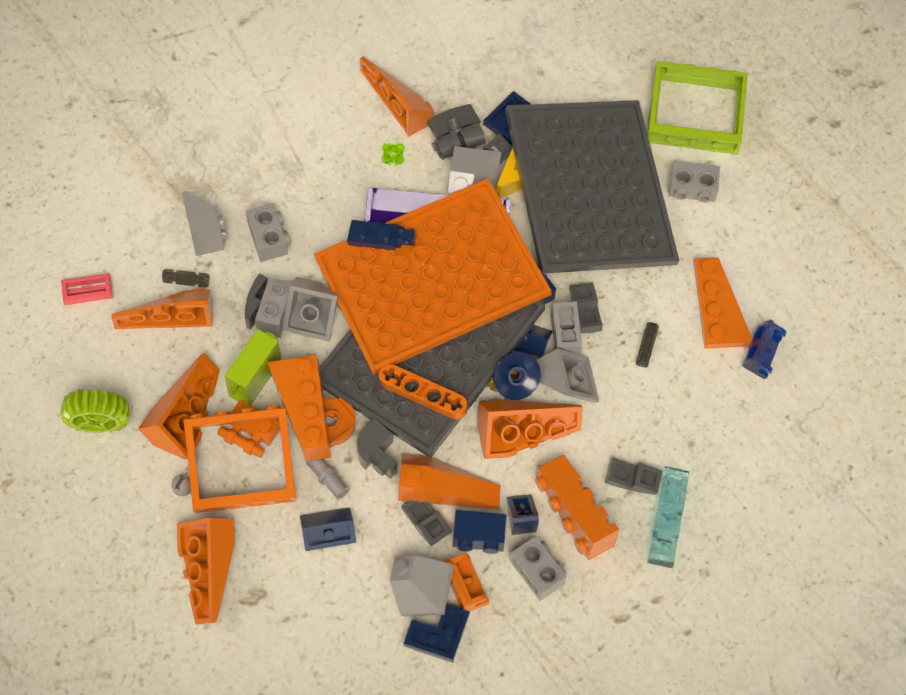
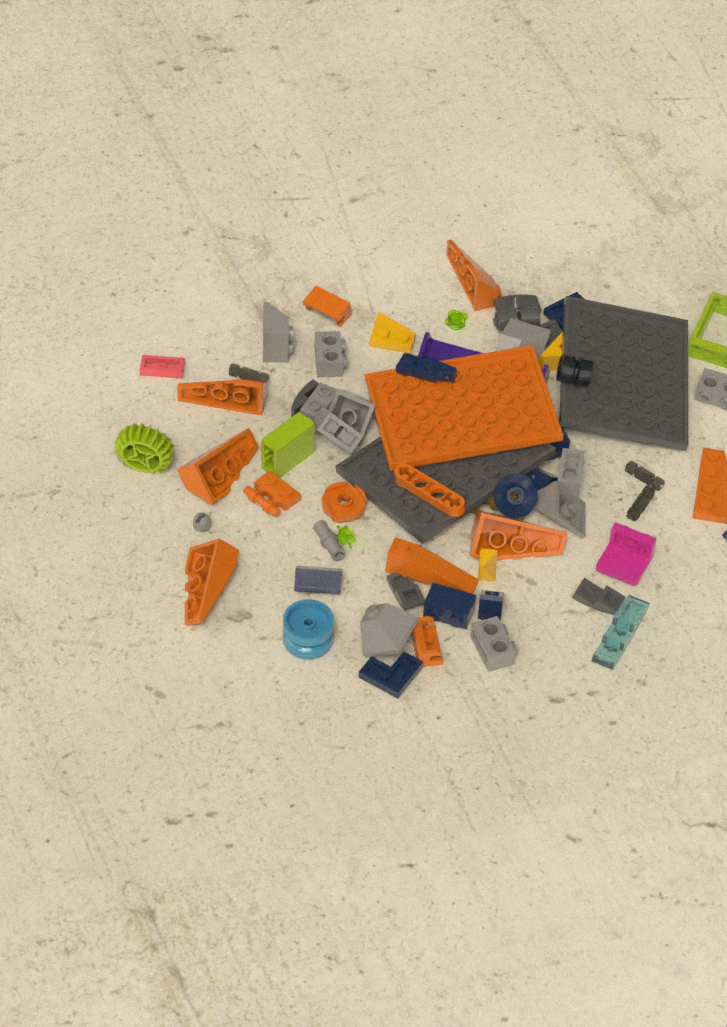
camera: 15 degrees right, 15 degrees down
orange window [184,405,296,514] -> none
orange wedge [267,355,331,461] -> none
dark grey brick [357,418,397,479] -> none
orange wedge [535,454,620,561] -> none
dark grey slope [569,282,603,334] -> none
none -> dark azure wheel [283,599,334,659]
none -> orange hinge [303,285,352,327]
none -> light grey brick [313,407,363,454]
none -> clear neon green plate [336,525,356,549]
none -> yellow wing [369,312,415,354]
none -> yellow slope [478,549,498,581]
none -> black wheel [556,354,593,387]
none -> dark pink bracket [596,522,657,586]
none -> clear smoke axle [625,460,665,491]

